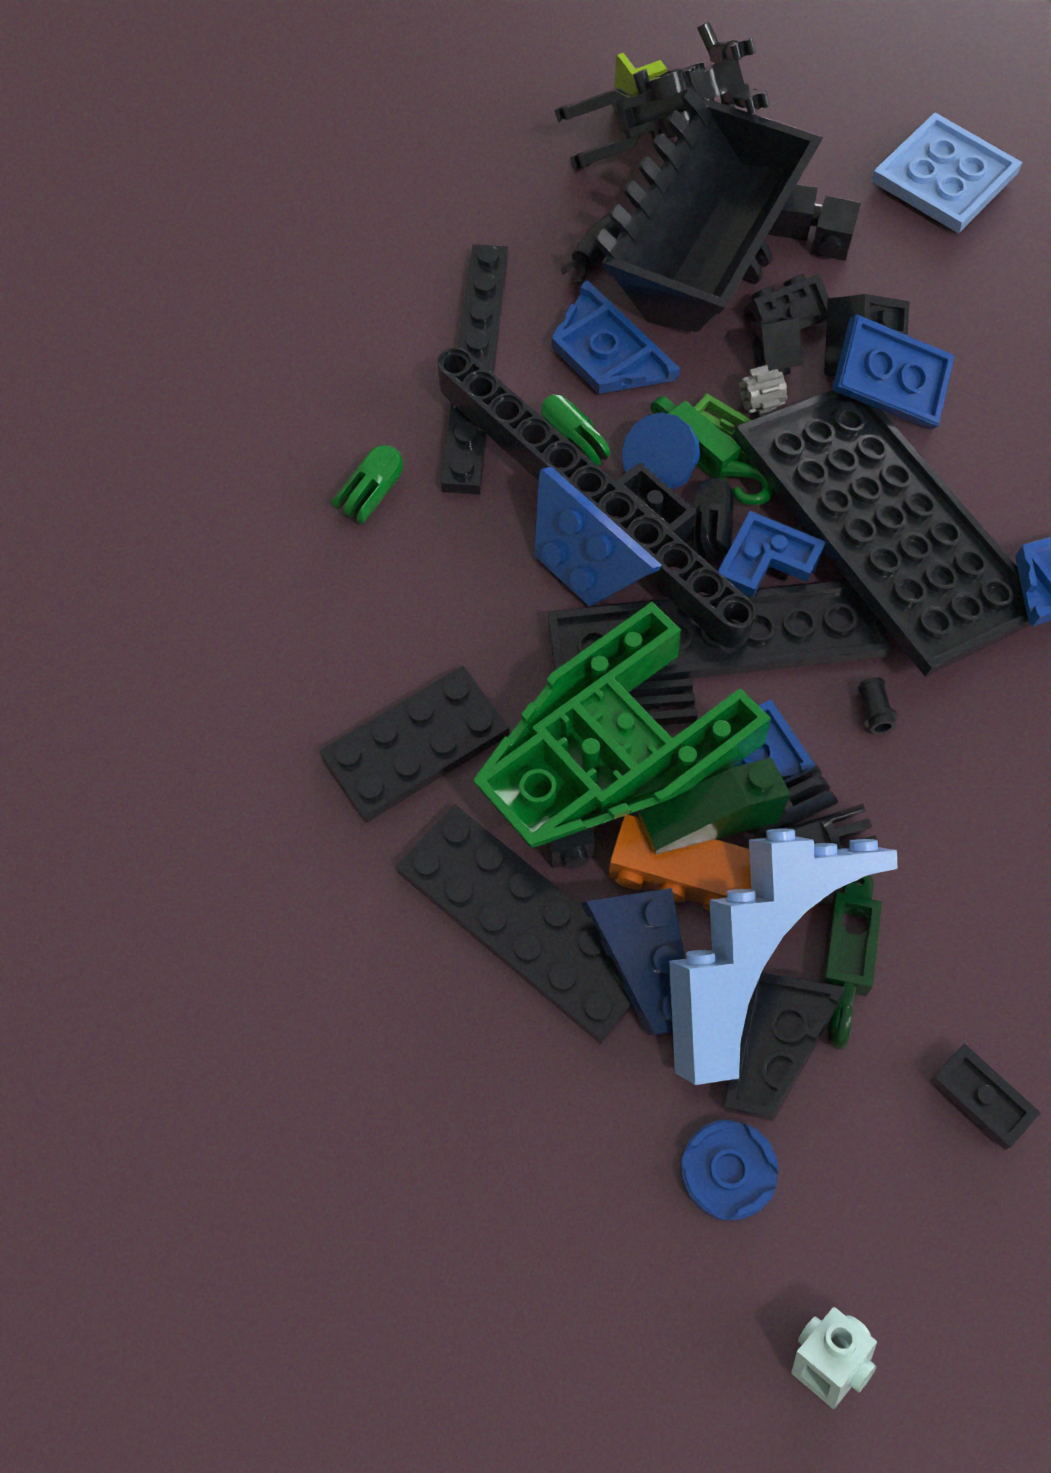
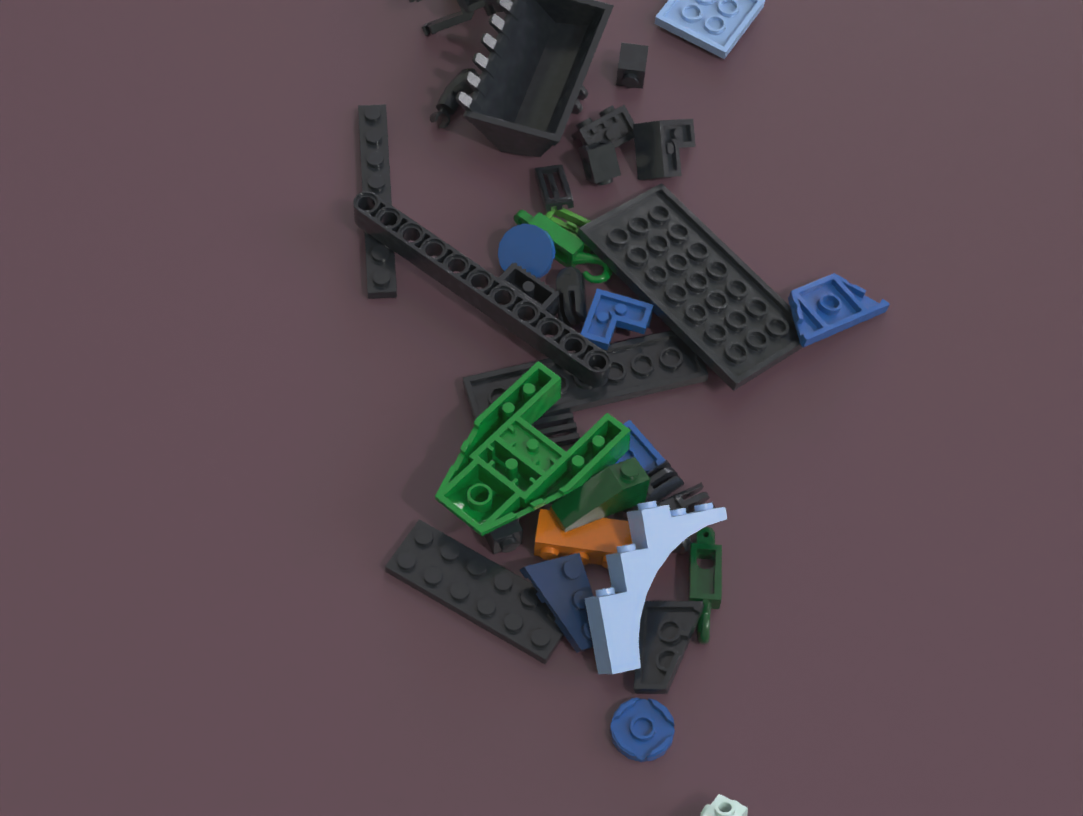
camera: 15 degrees left, 5 degrees down
black plate [319,666,510,823] -> none
green arm [330,445,403,526] -> none
blue wing [534,467,662,607] -> none
green arm [541,394,610,466] -> none
blue wing [551,280,680,394] -> none
light grey gear [739,365,788,417] -> none
black brick [768,184,822,241] -> none
blue tile [832,314,955,430] -> none
black pin [857,677,898,734] -> none
black plate [930,1043,1041,1150] -> none
none -> black tile [535,164,574,212]

